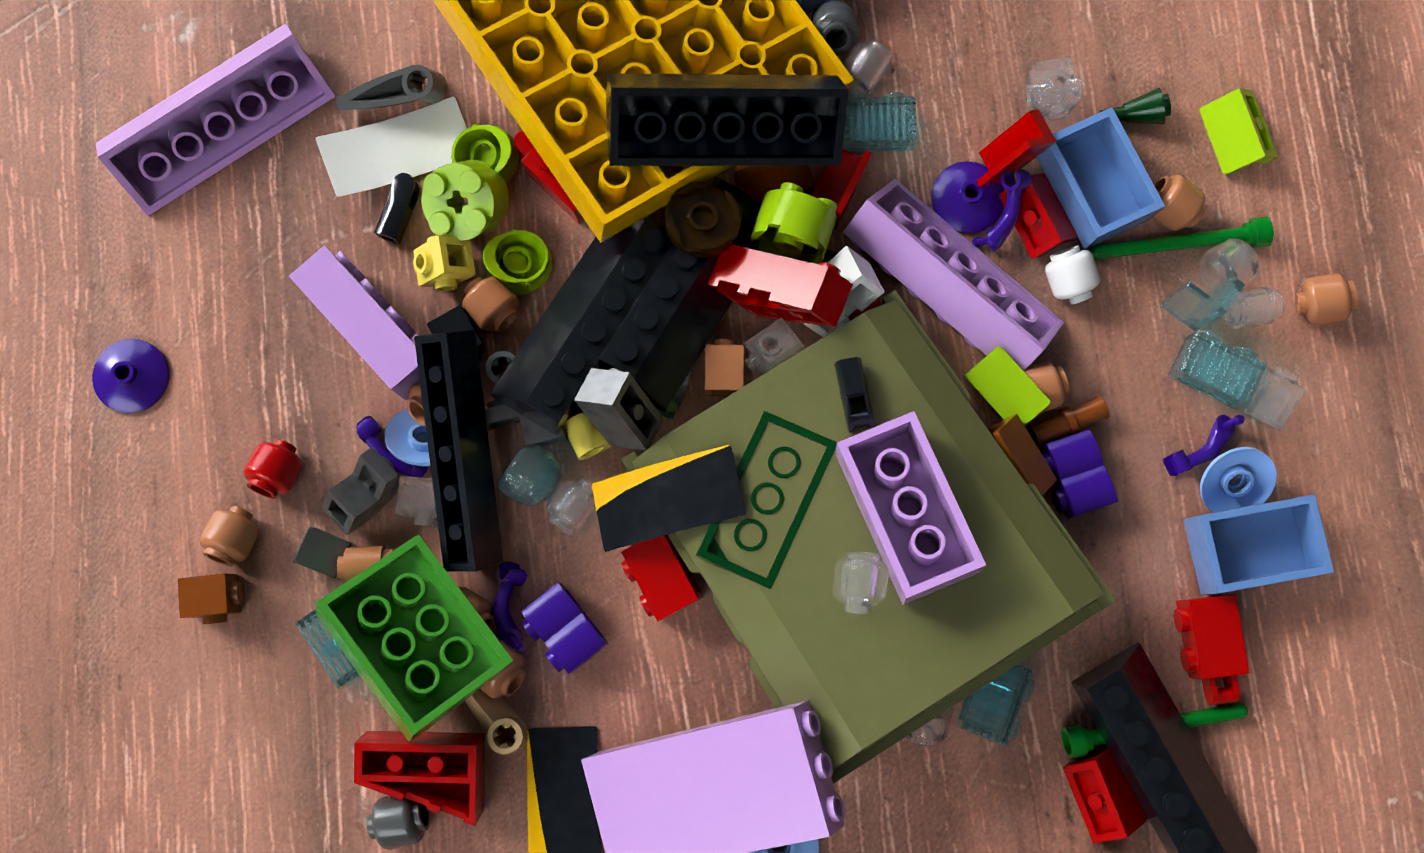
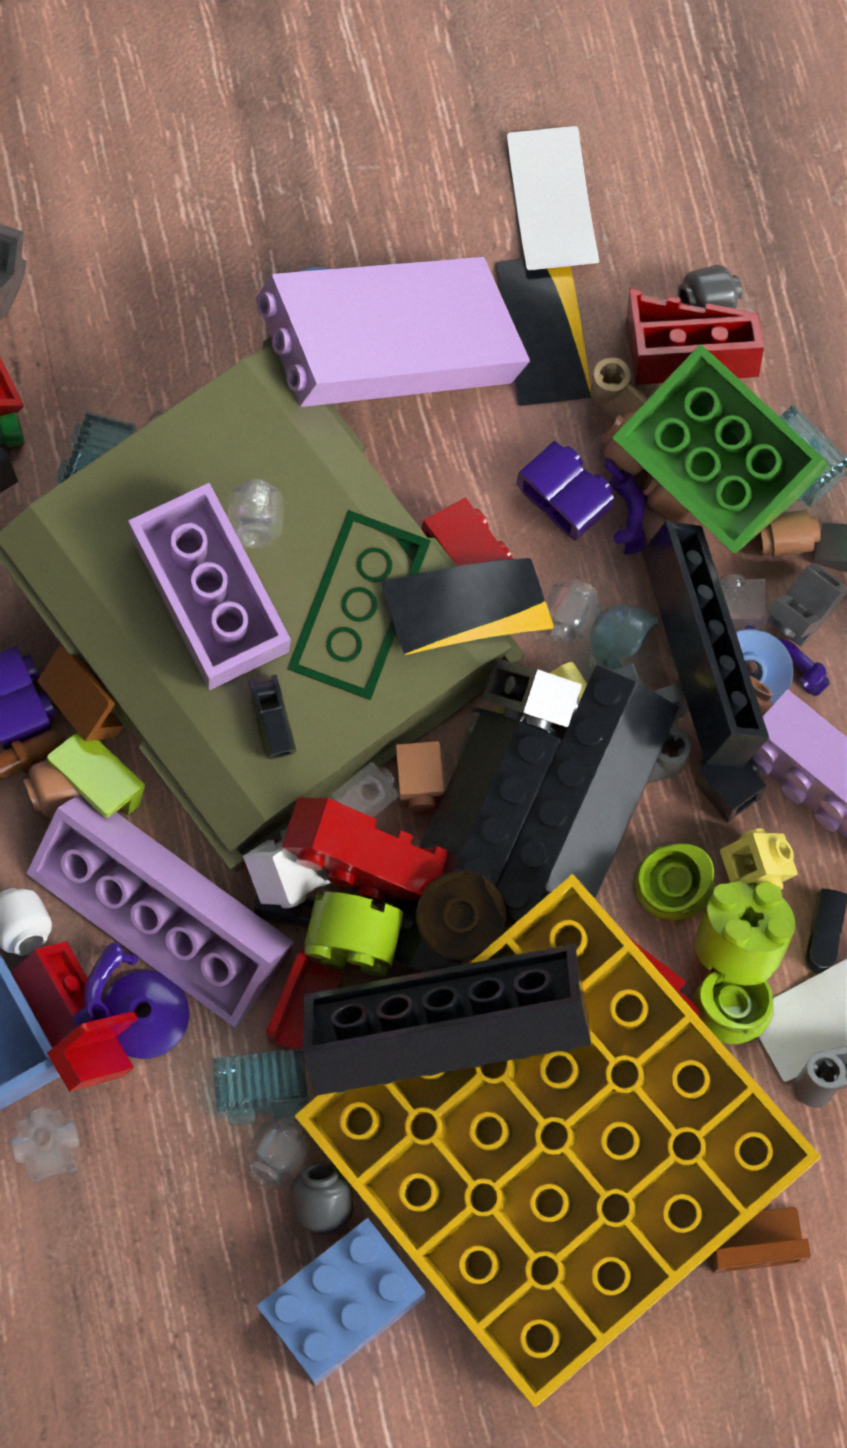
camera: 175 degrees right, 10 degrees down
nougat head [462,277,519,333] -> none

